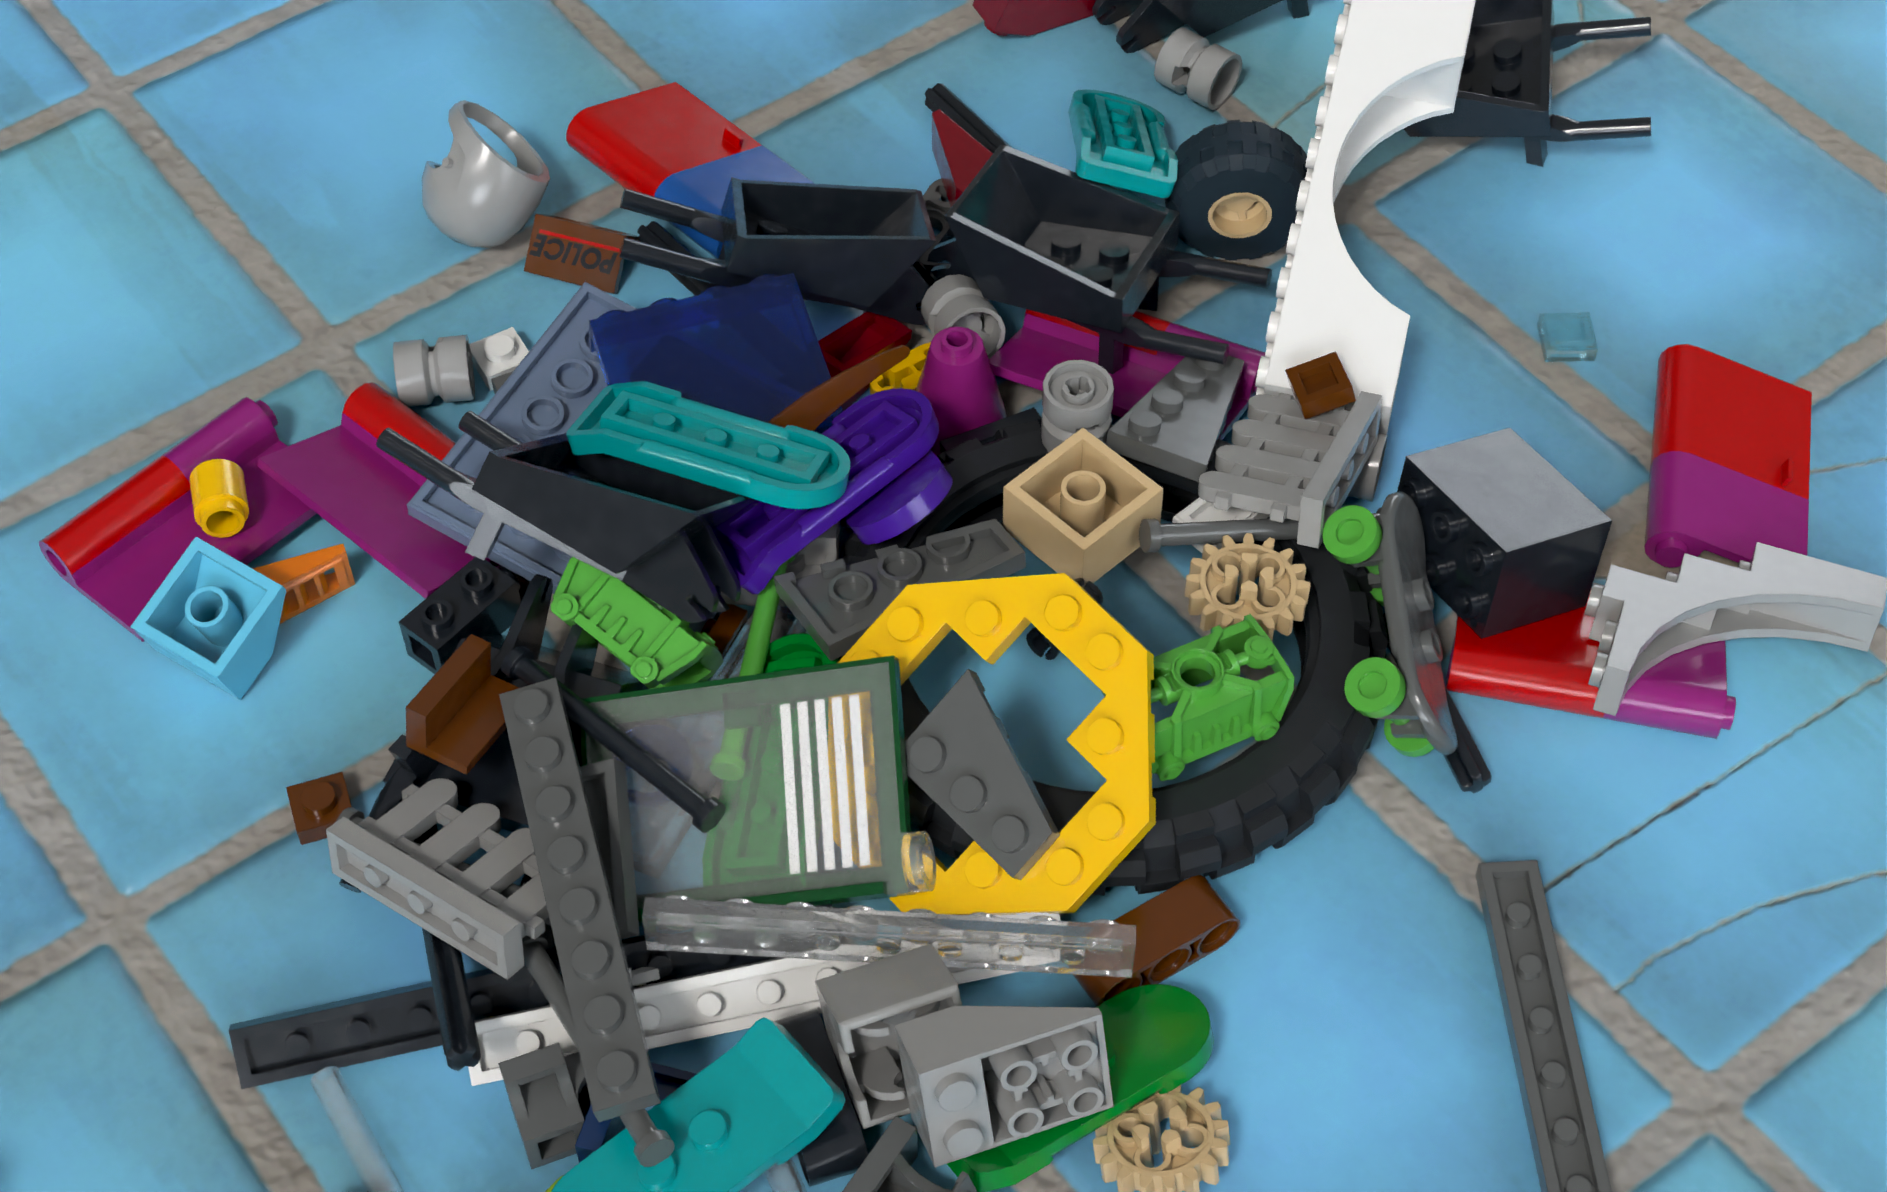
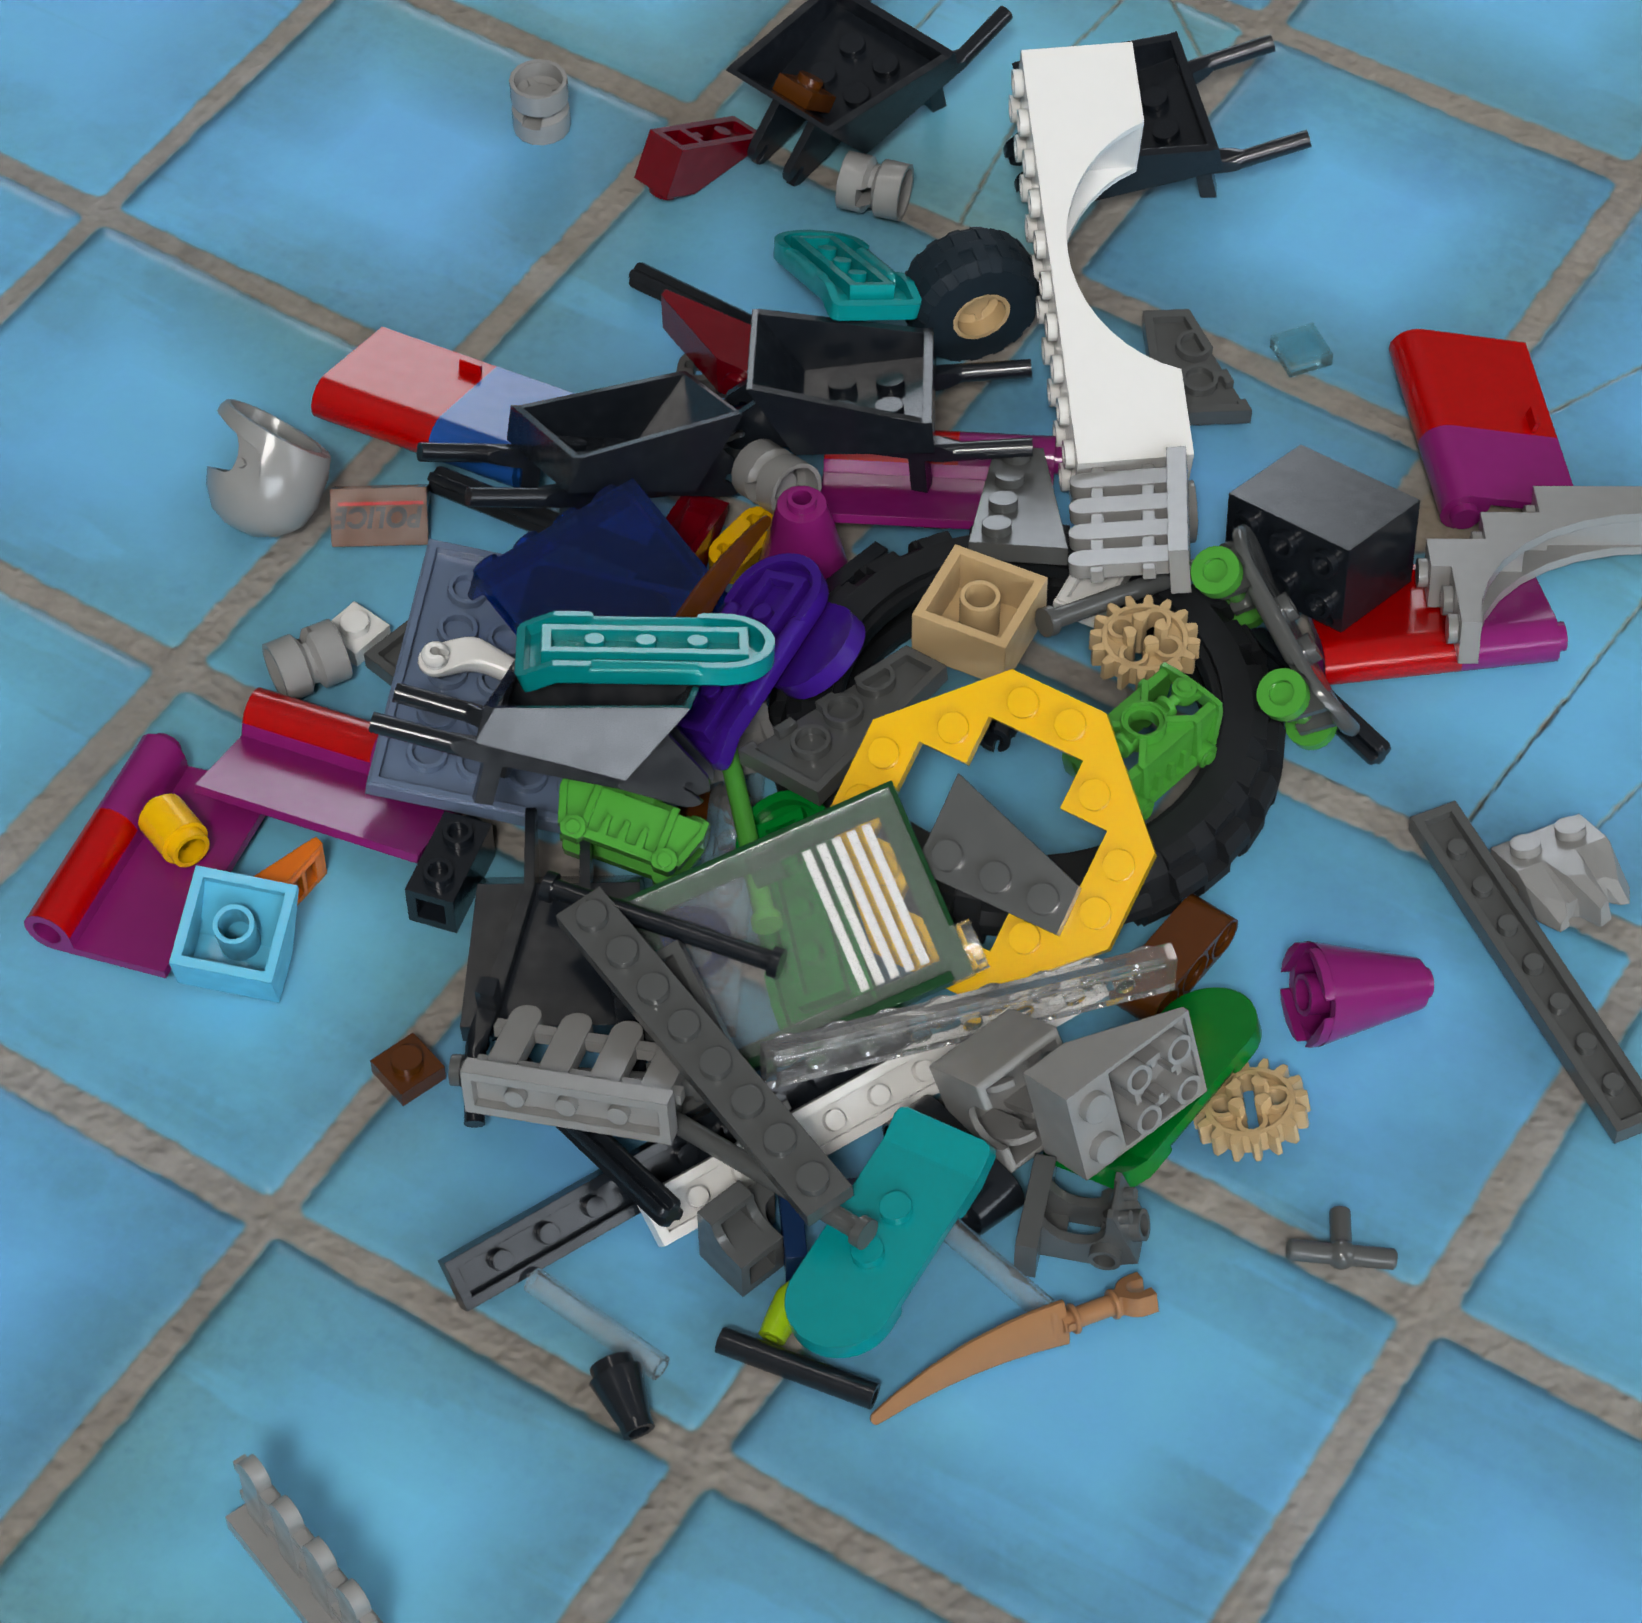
camera: 20 degrees left, 0 degrees up
reddish brown panel [406,634,519,775] -> none
light grey wheel [1041,360,1114,452] -> none
reddish brown plate [1285,351,1356,419] -> none
none -> white arm [418,637,515,681]
none -> dark grey wing [1141,309,1252,425]
none -> magenta cone [1280,941,1434,1048]
none -> light grey plate [1490,814,1630,932]

